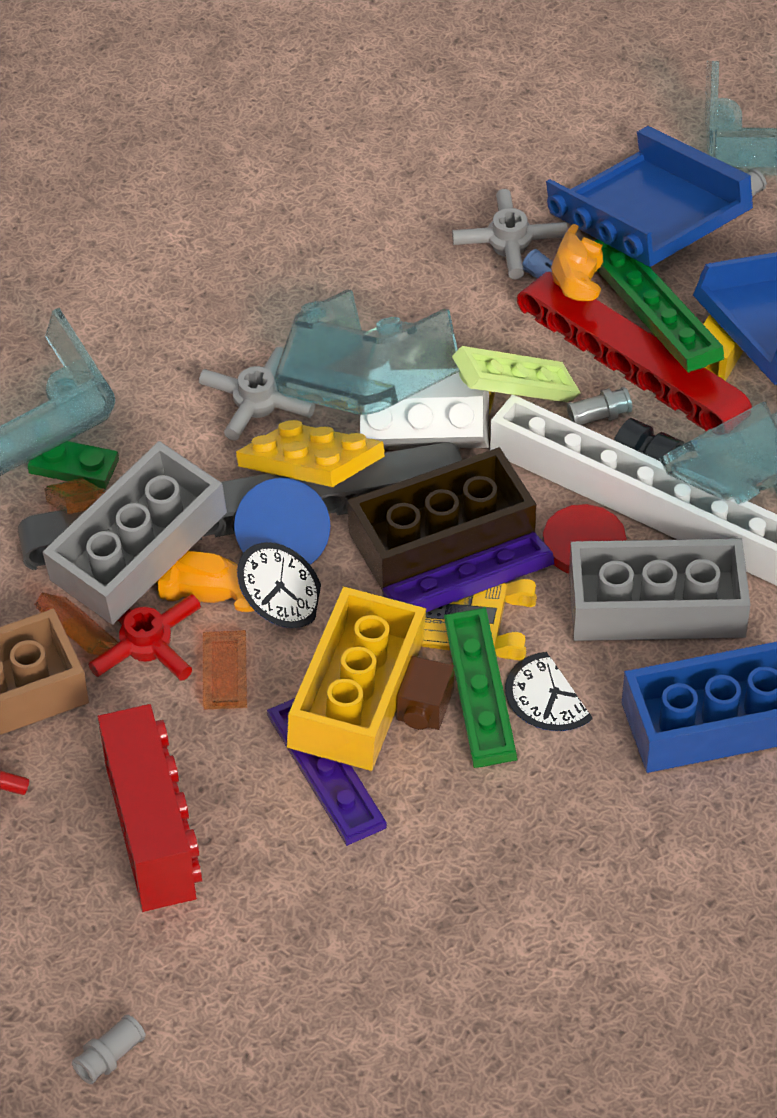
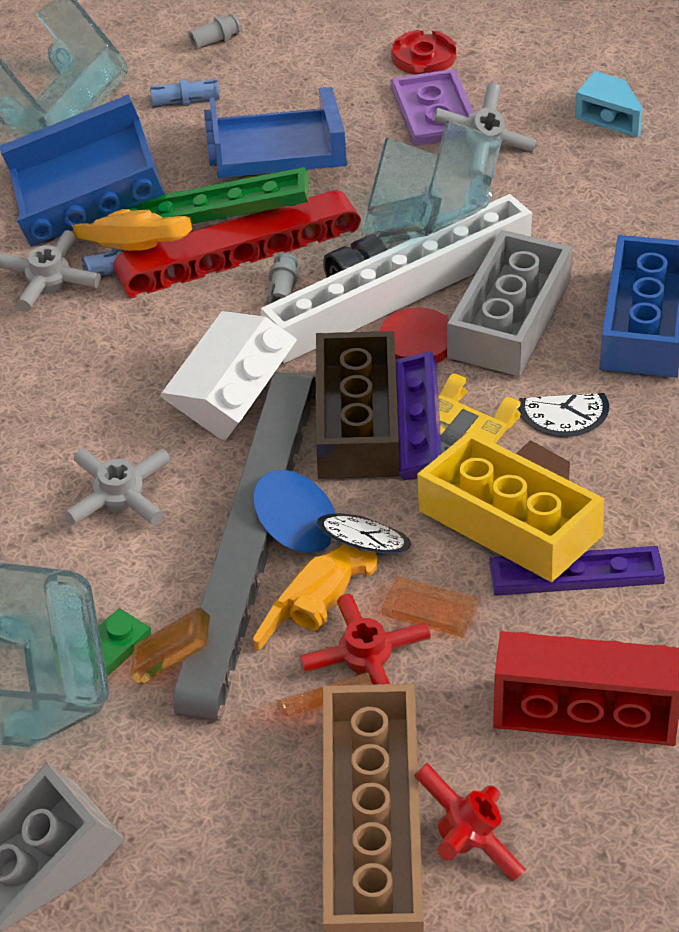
camera: 65 degrees left, 5 degrees down
light grey brick [42,441,227,625] -> none
yellow plate [236,420,385,487] -> none
clear light blue windscreen [274,289,460,415] -> none
green tile [444,607,518,768] -> none
yellowish green plate [452,346,581,402] -> none

